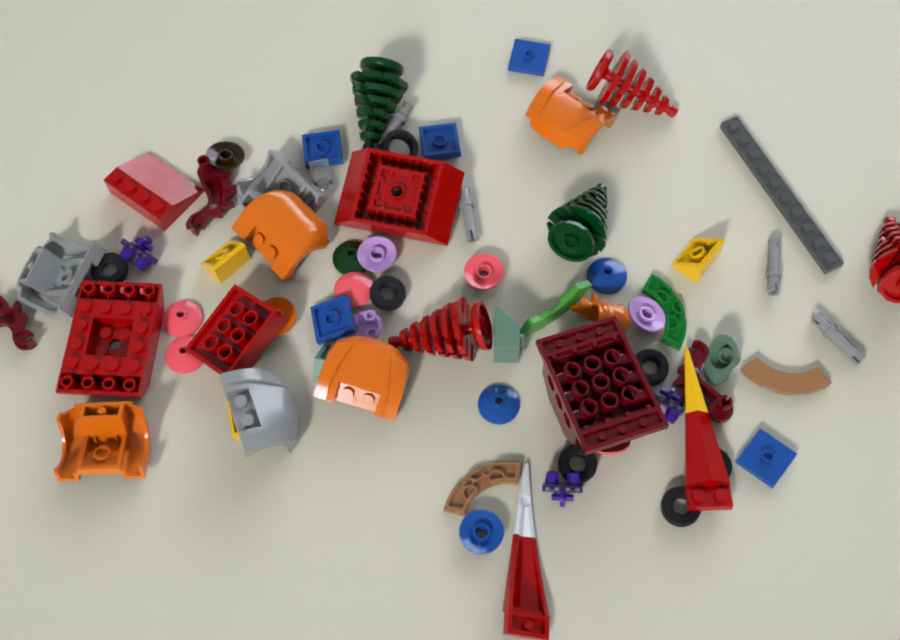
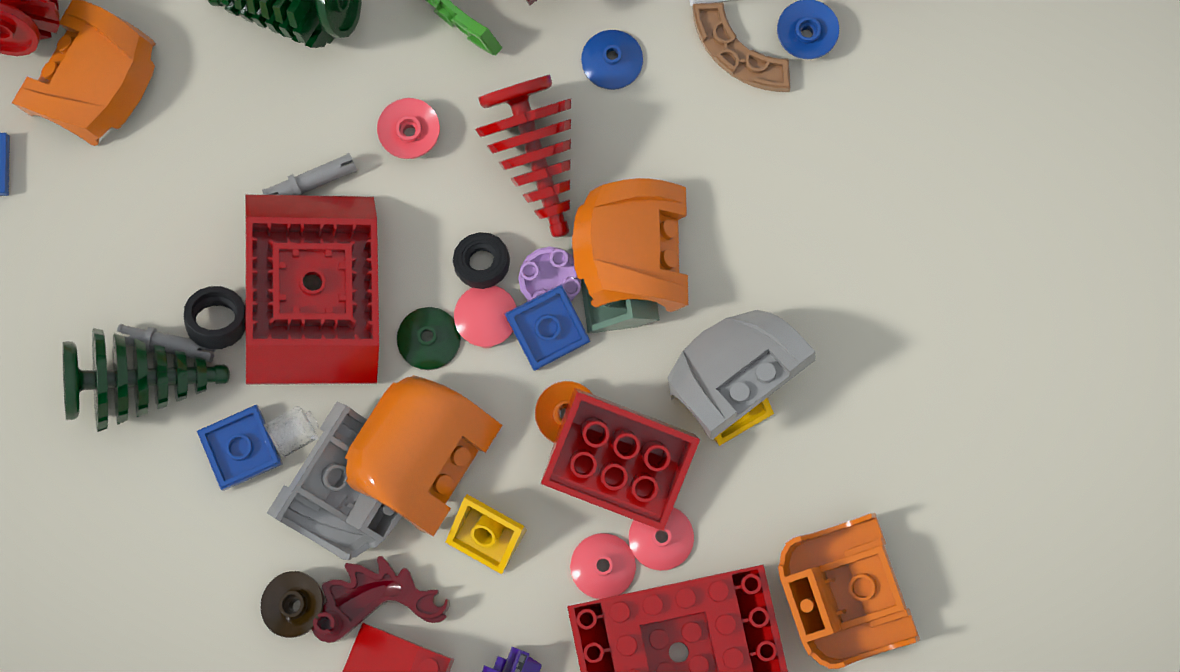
camera: 105 degrees left, 15 degrees up
lavender dish [357,236,397,272] -> none
blue plate [419,122,461,160] -> none
sand green slope [494,307,524,363] -> none

